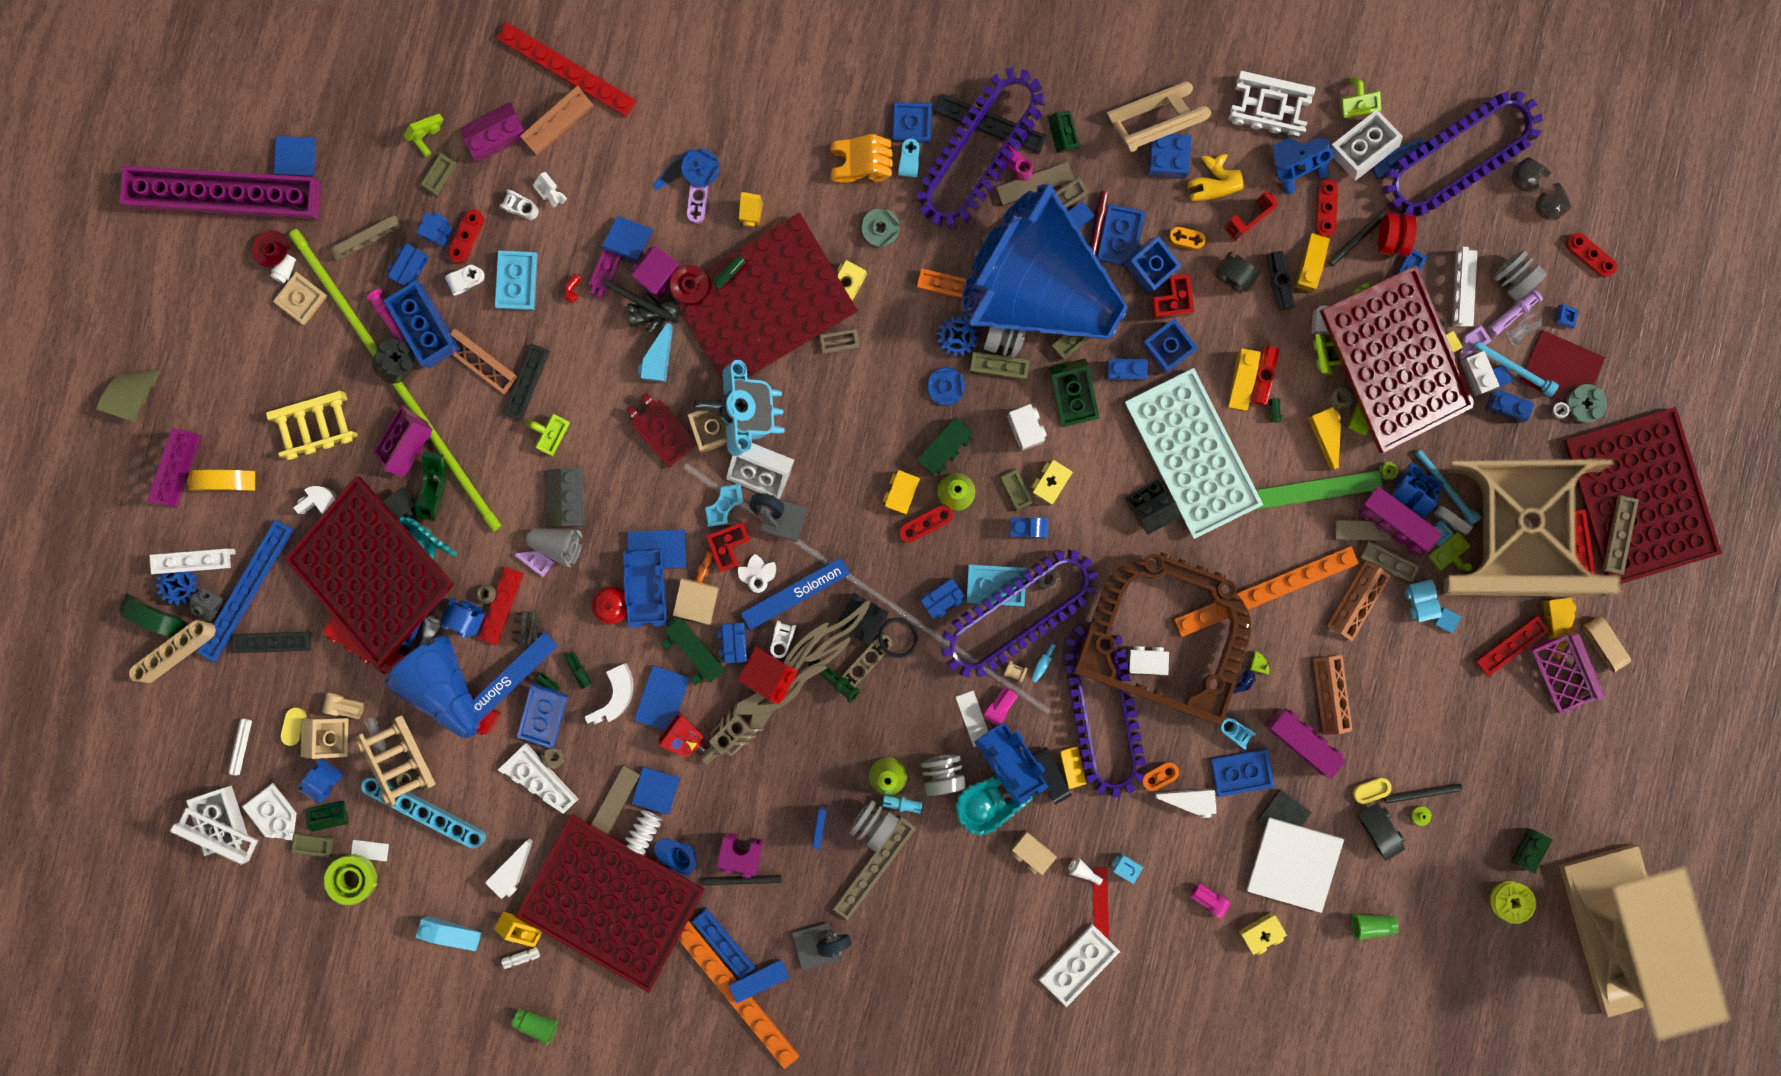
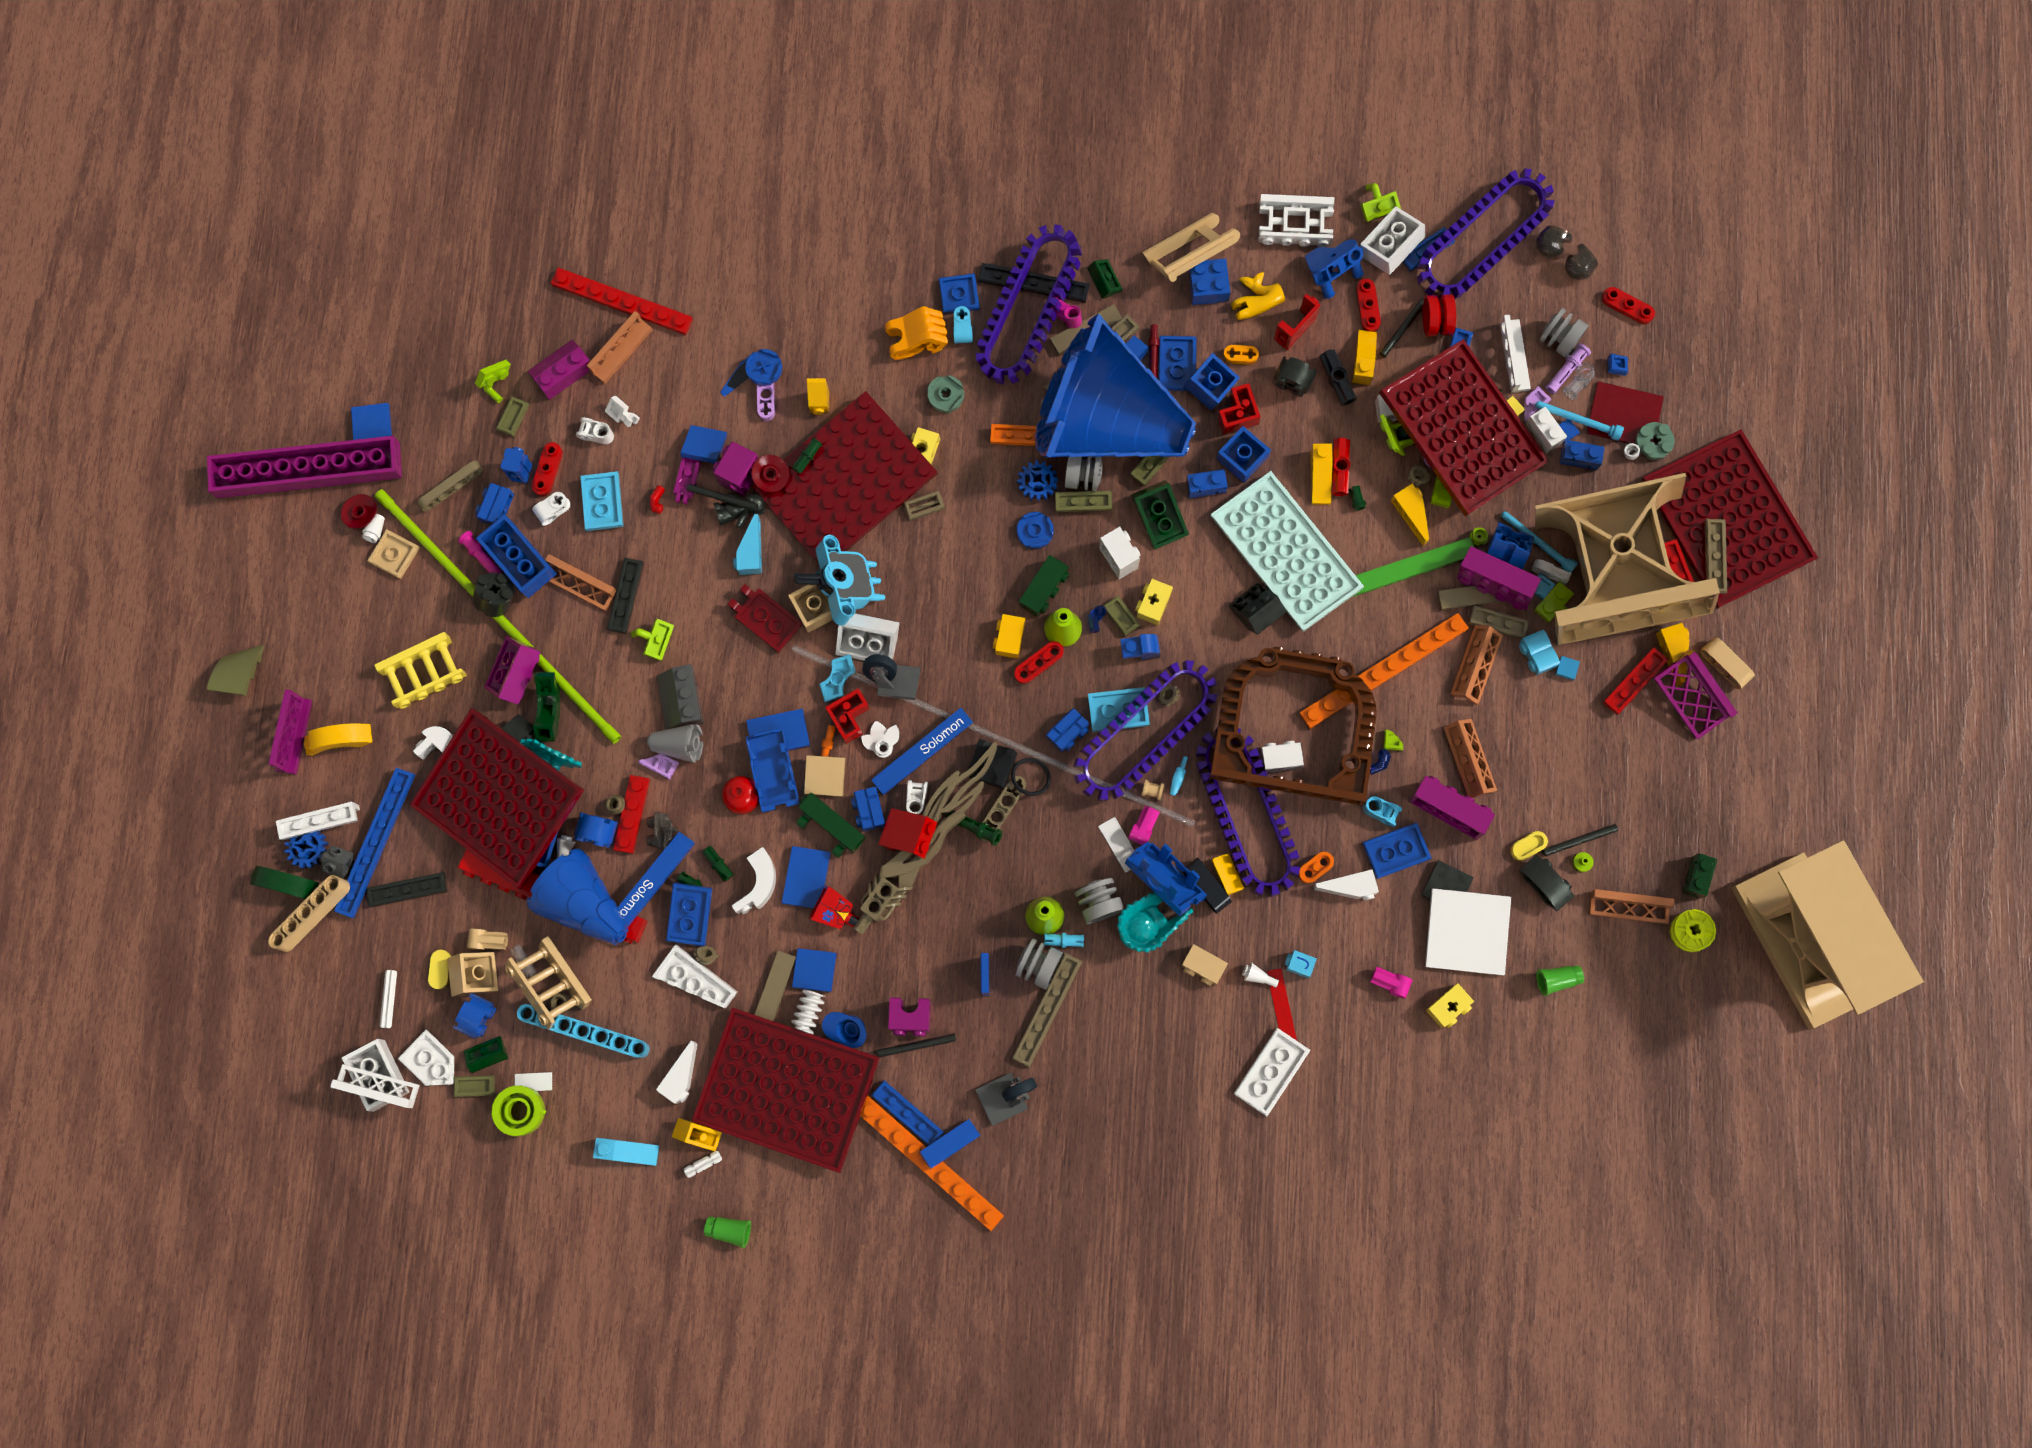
camera: 10 degrees left, 10 degrees down
none -> clear blue arm [1088,605,1107,633]
none -> nougat fence [1589,889,1674,924]

